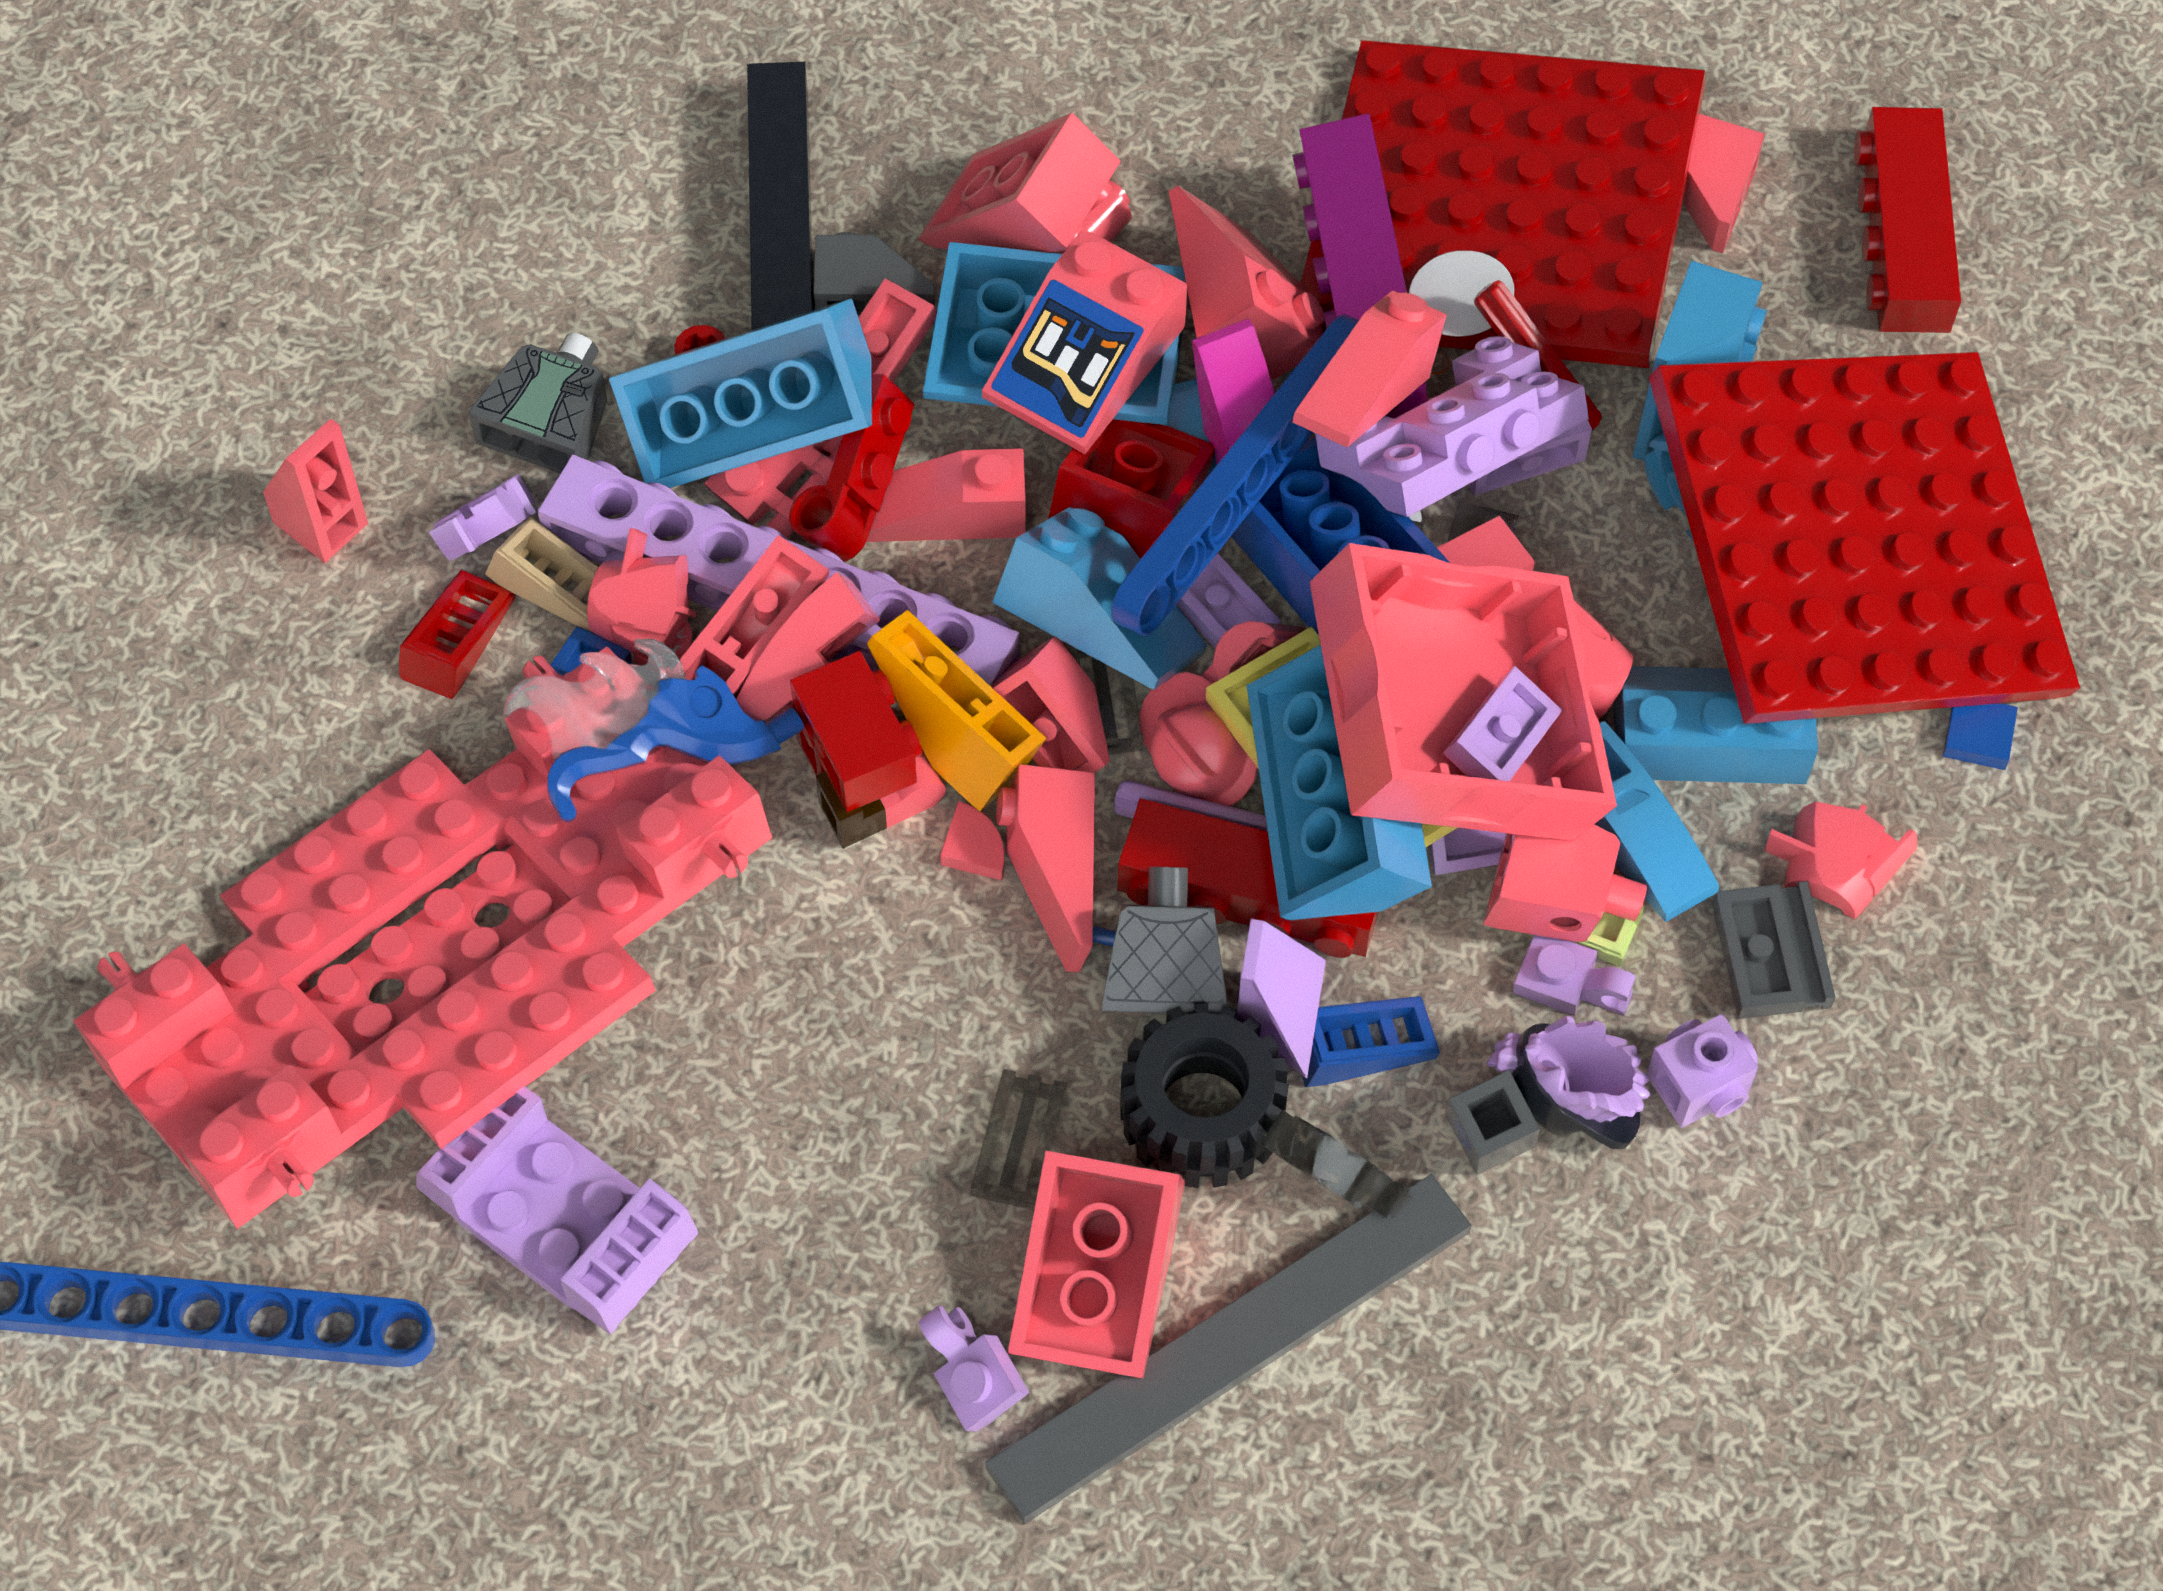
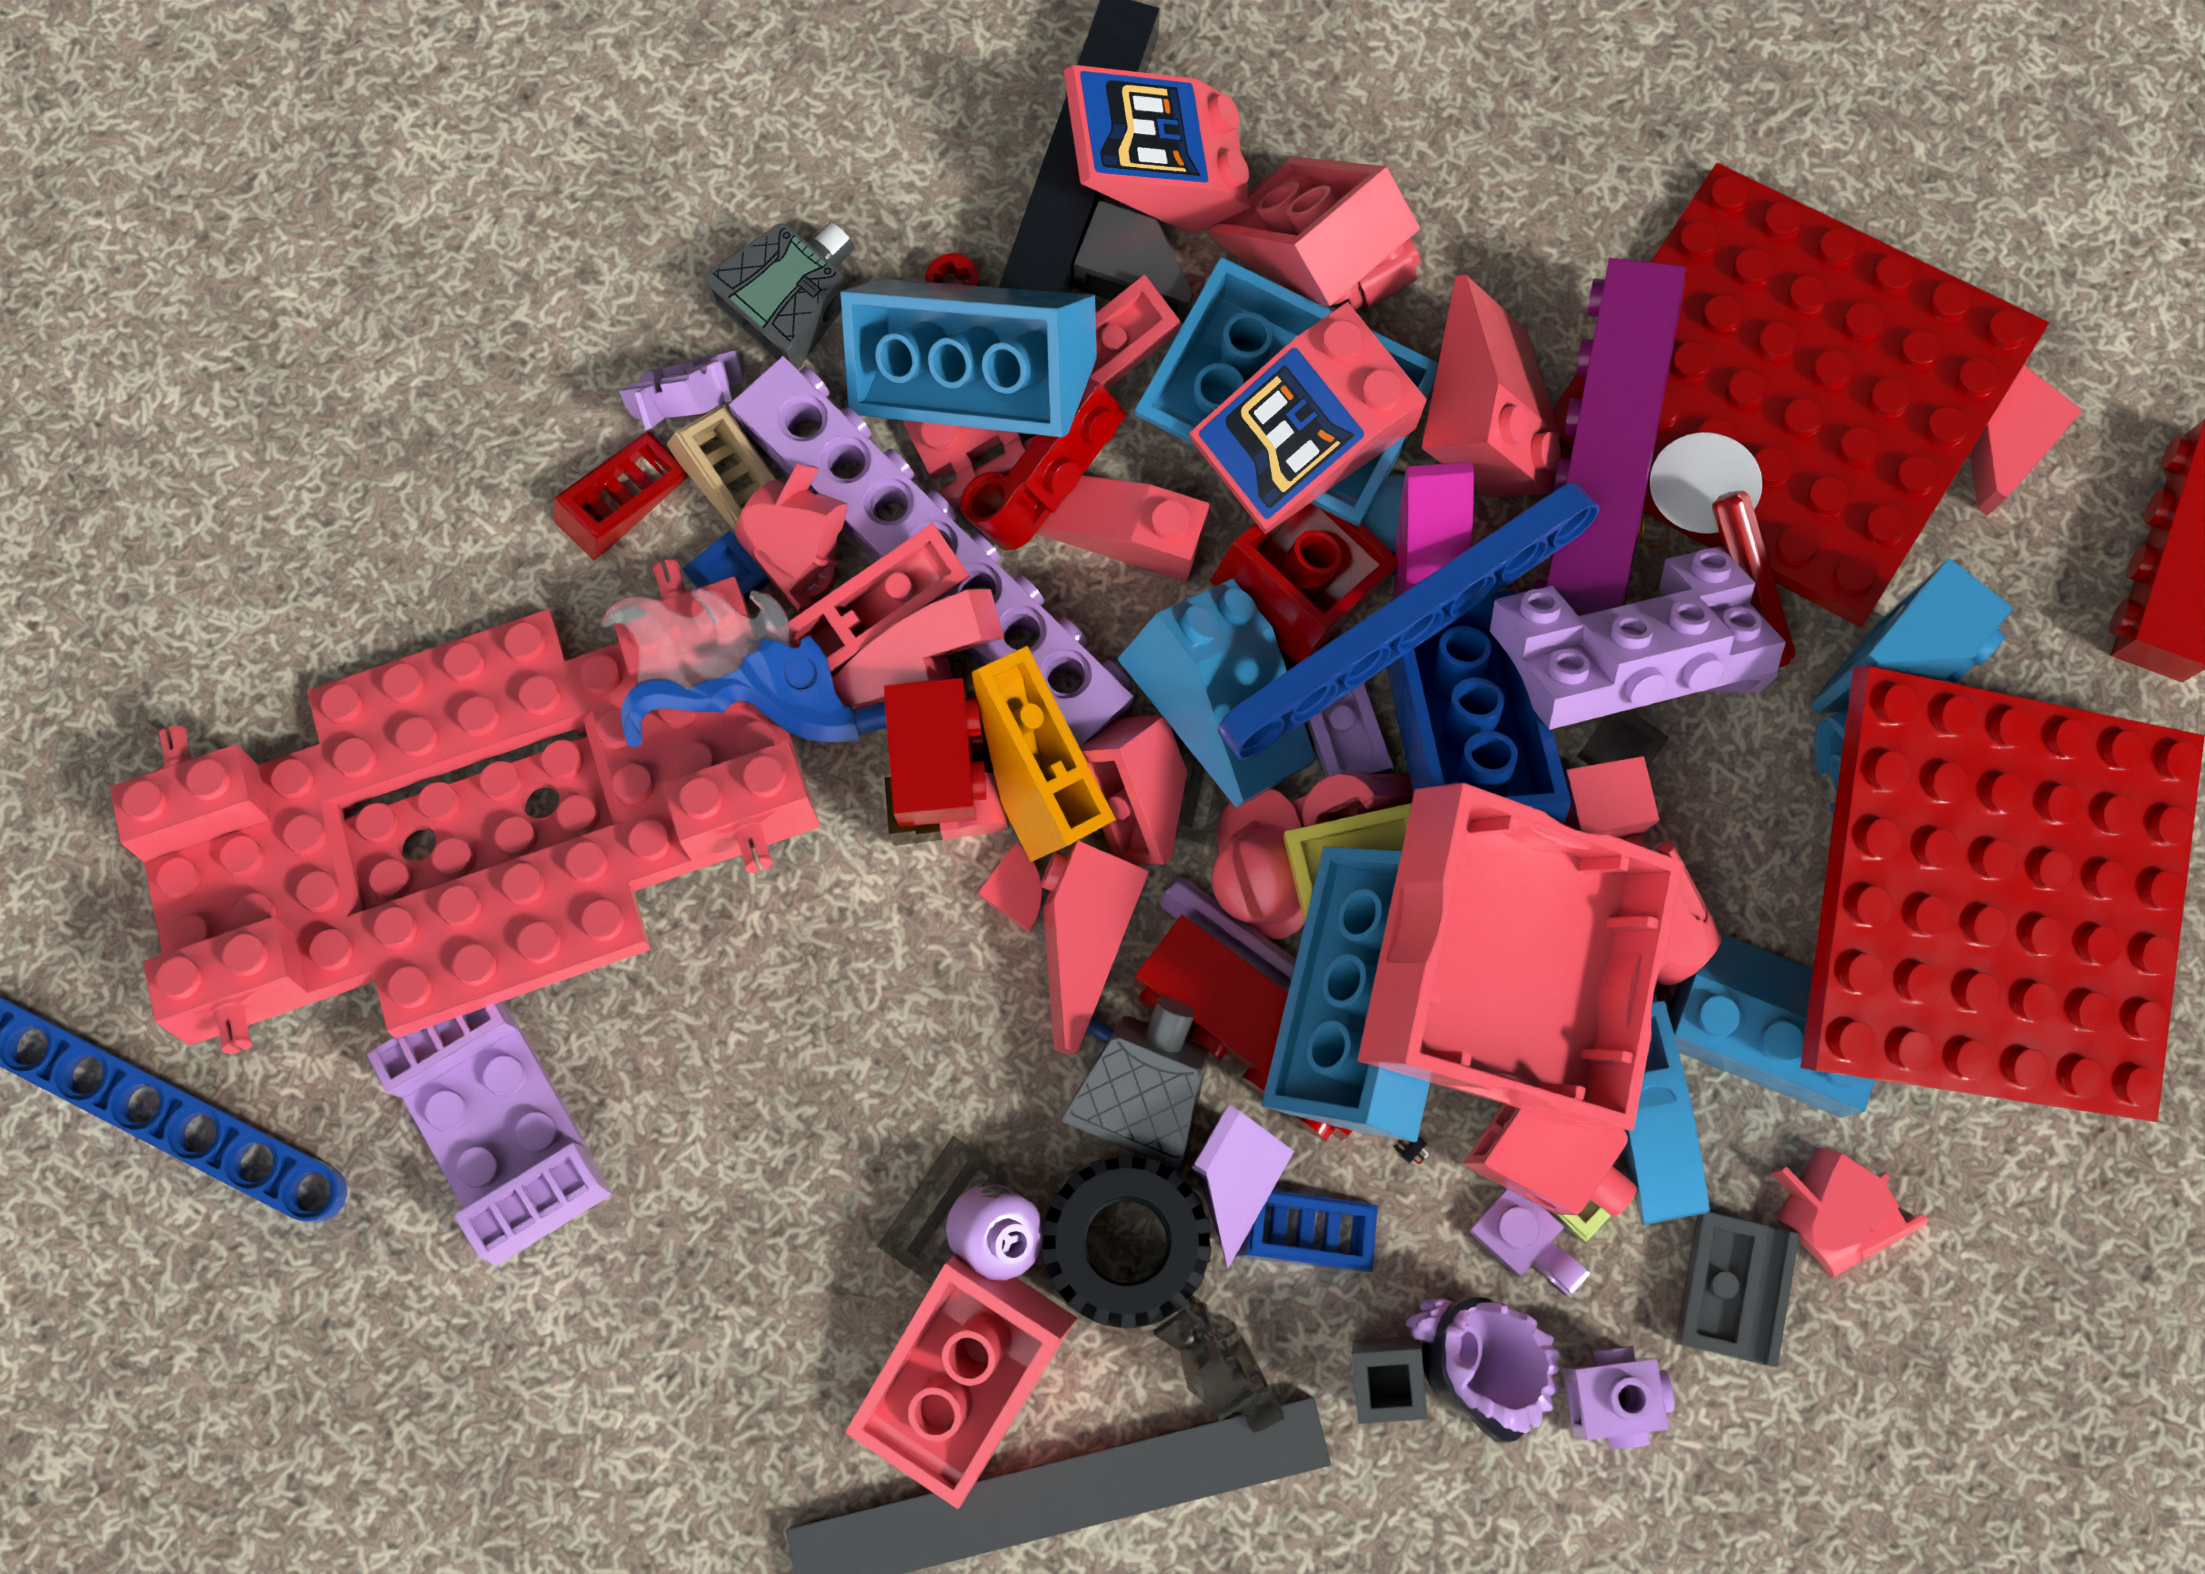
camera: 20 degrees right, 15 degrees up
coral slope [263,418,368,563] -> none
lavender plate [918,1305,1030,1431] -> none
coral slope [1292,290,1447,447] -> none
lavender plate [1443,666,1563,781] -> none
blue tile [1943,703,2018,770] -> none
none -> lavender head [946,1183,1045,1280]
none -> slope [1063,65,1251,234]
none -> black piece [1394,1137,1428,1164]

